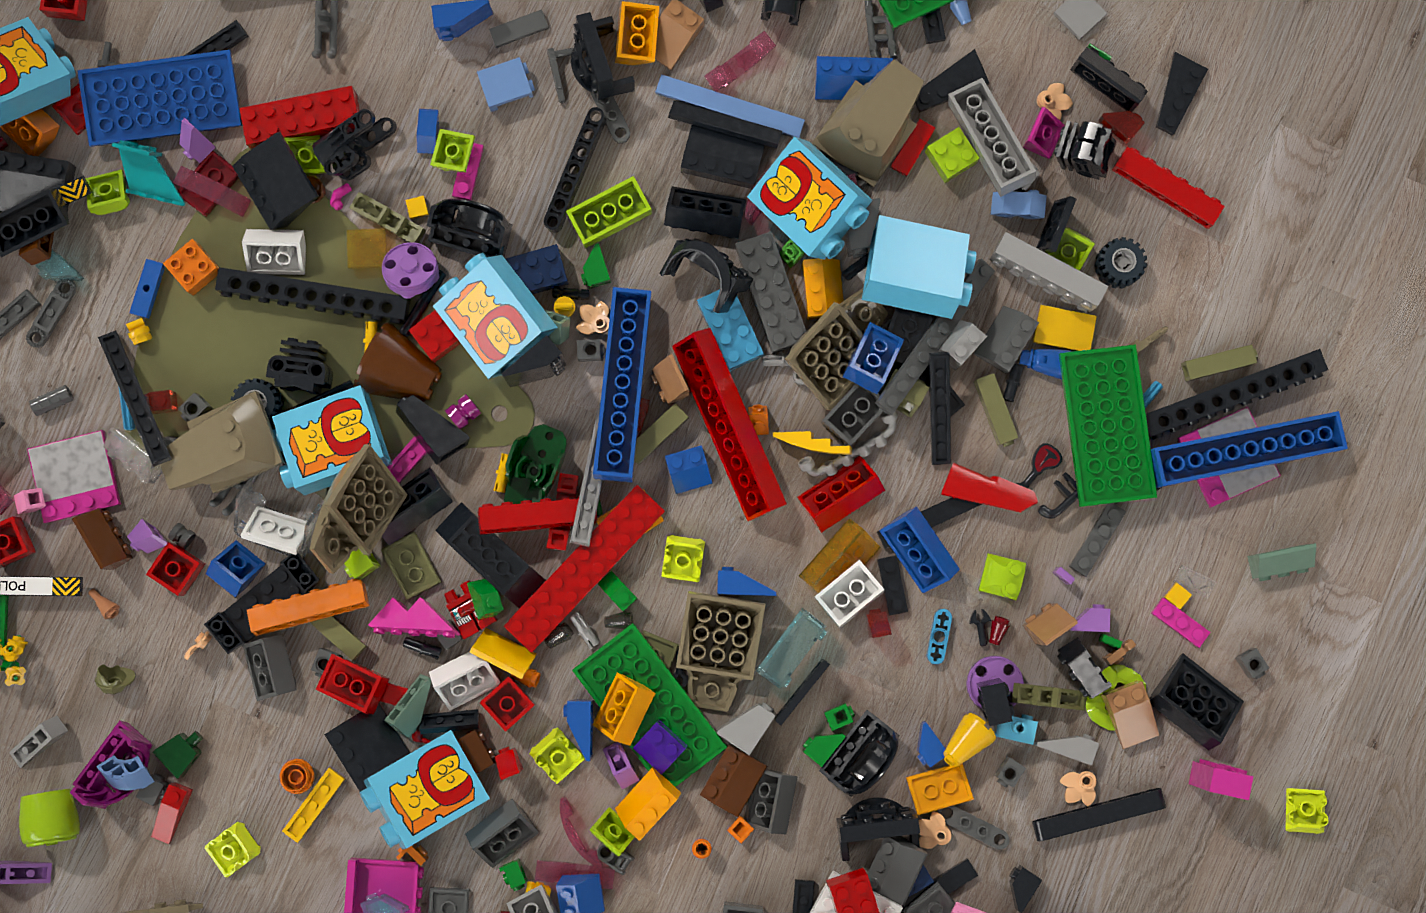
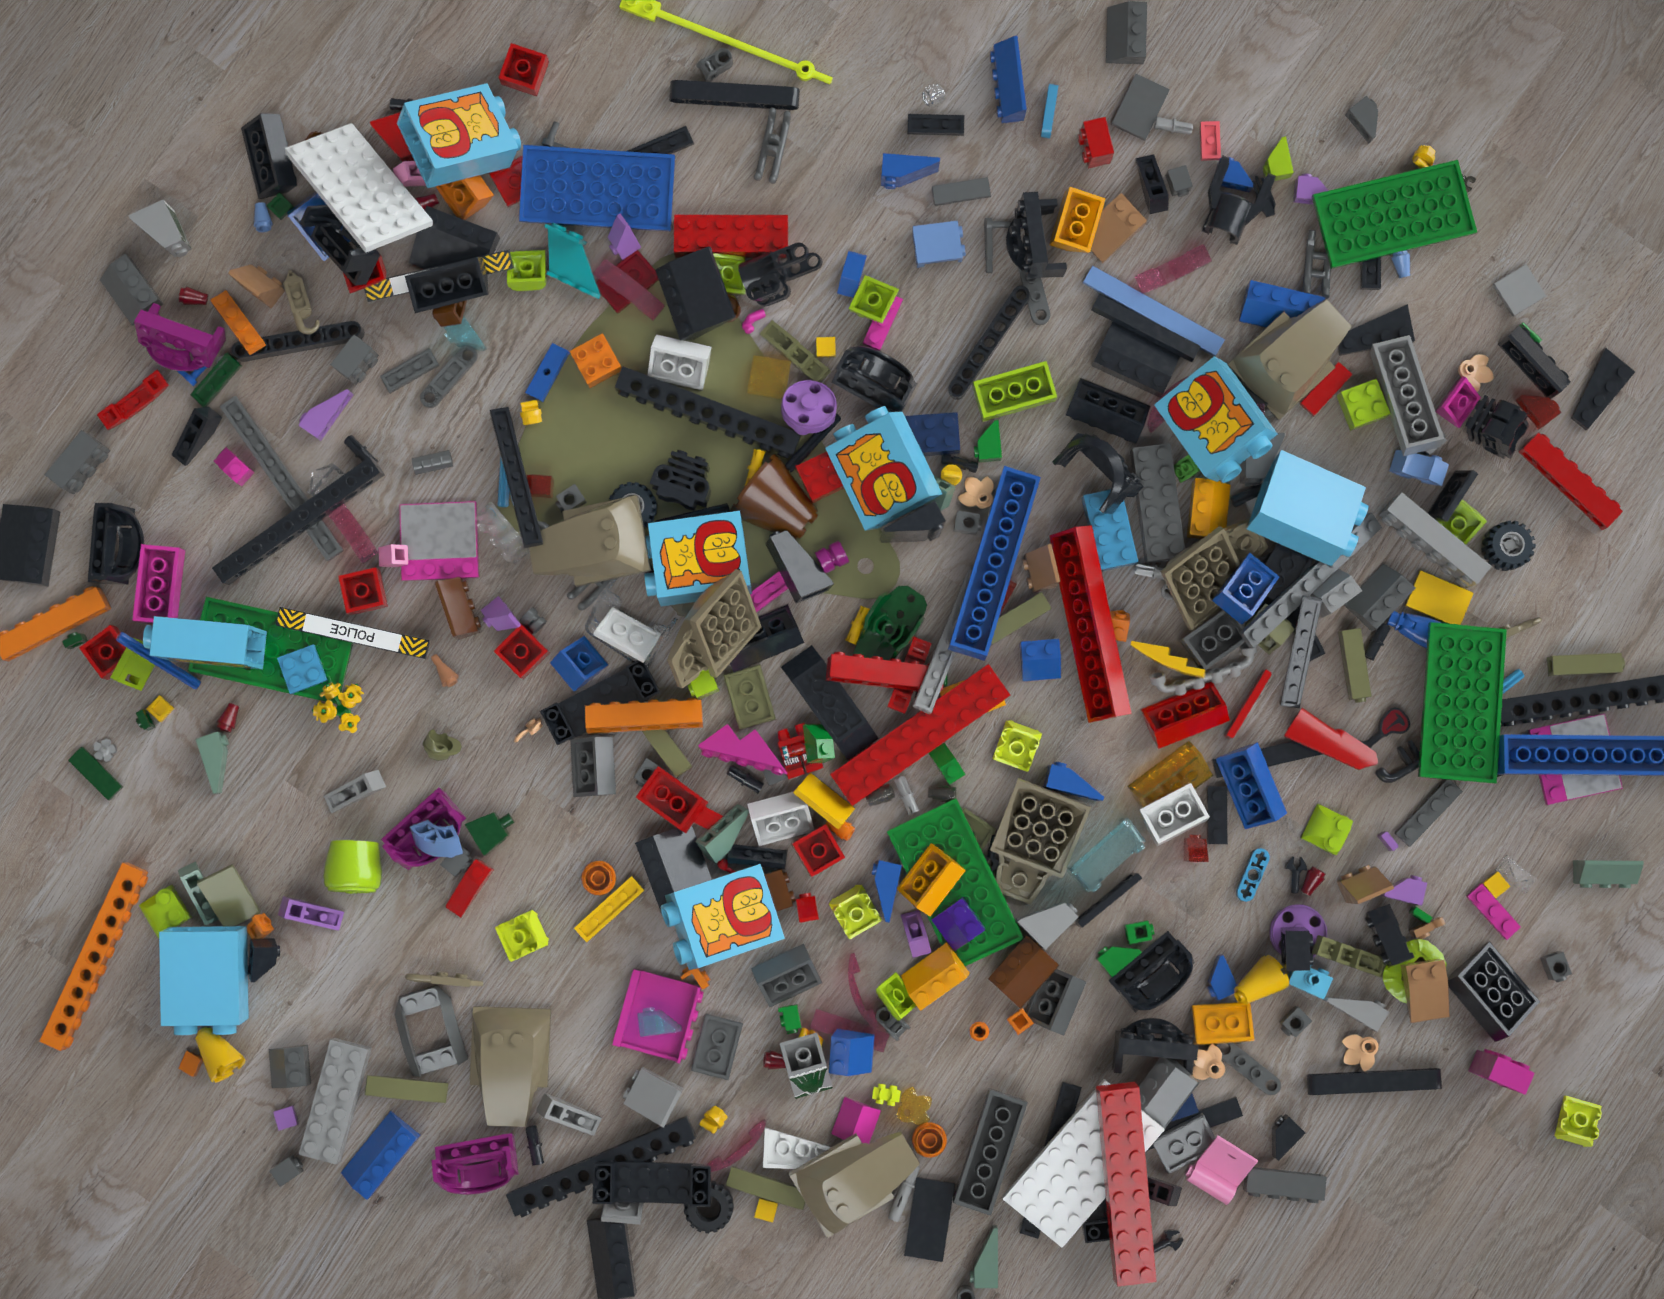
camera: 15 degrees right, 0 degrees up
none -> red tile [1224,669,1272,739]

